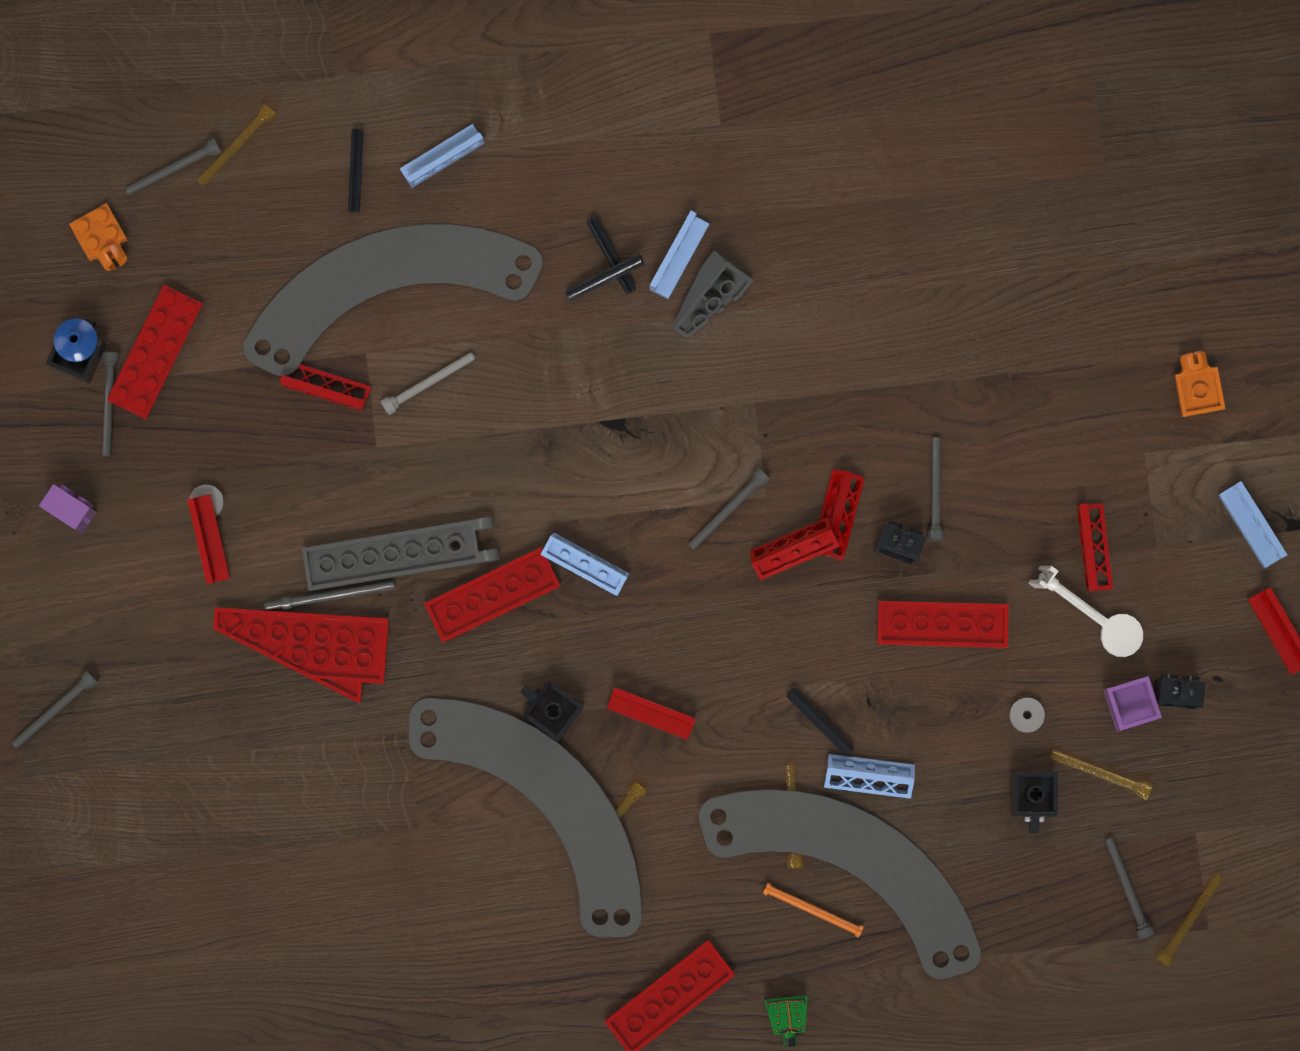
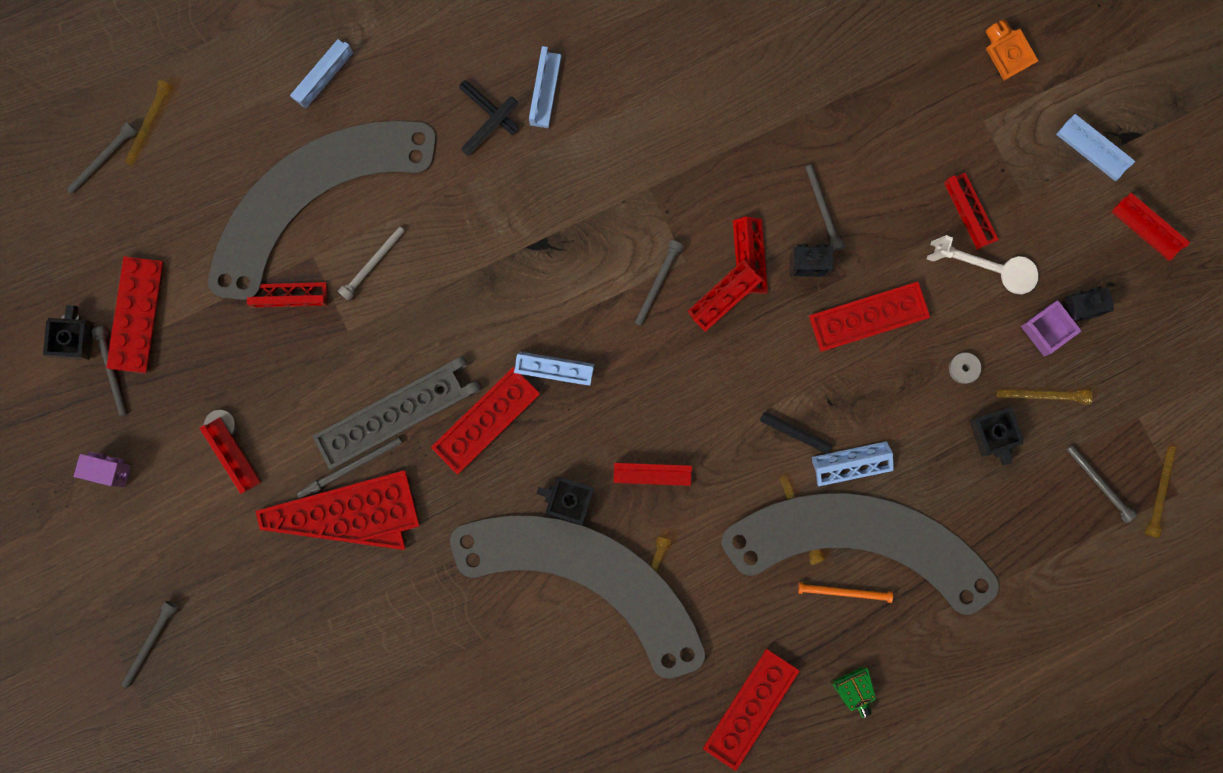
camera: 10 degrees left, 0 degrees up
blue dish [54,319,98,362] -> none
orange plate [69,203,128,271] -> none
black axle [348,129,363,213] -> none
dark grey wedge [672,250,754,339] -> none

